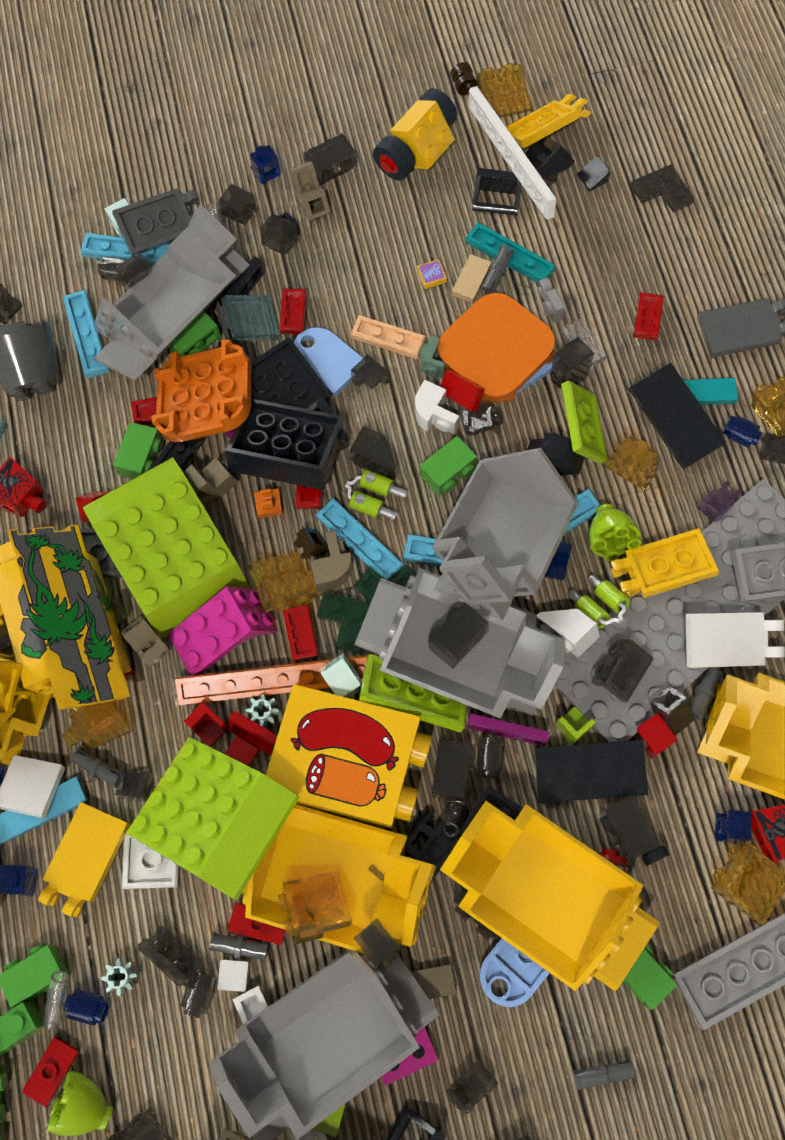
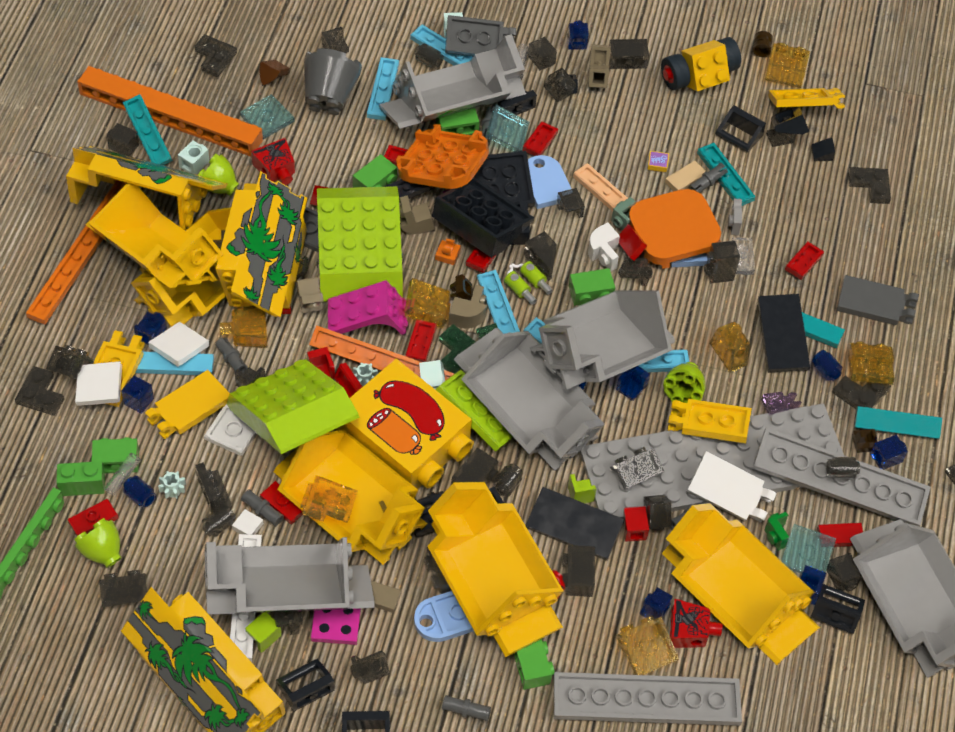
camera: 20 degrees right, 15 degrees down
clear smoke brick [115,254,151,288] -> none
clear smoke brick [354,918,401,968] -> none
clear smoke brick [428,602,489,669] -> none
magenta tile [467,713,550,747] -> none
white tile [468,86,556,220] -> none
black brick [527,433,585,475] -> none
white slope [537,609,600,658] -> none
lime tile [561,381,608,464] -> none
lime piece [568,575,630,629] -> none
black tile [641,845,670,866] -> none

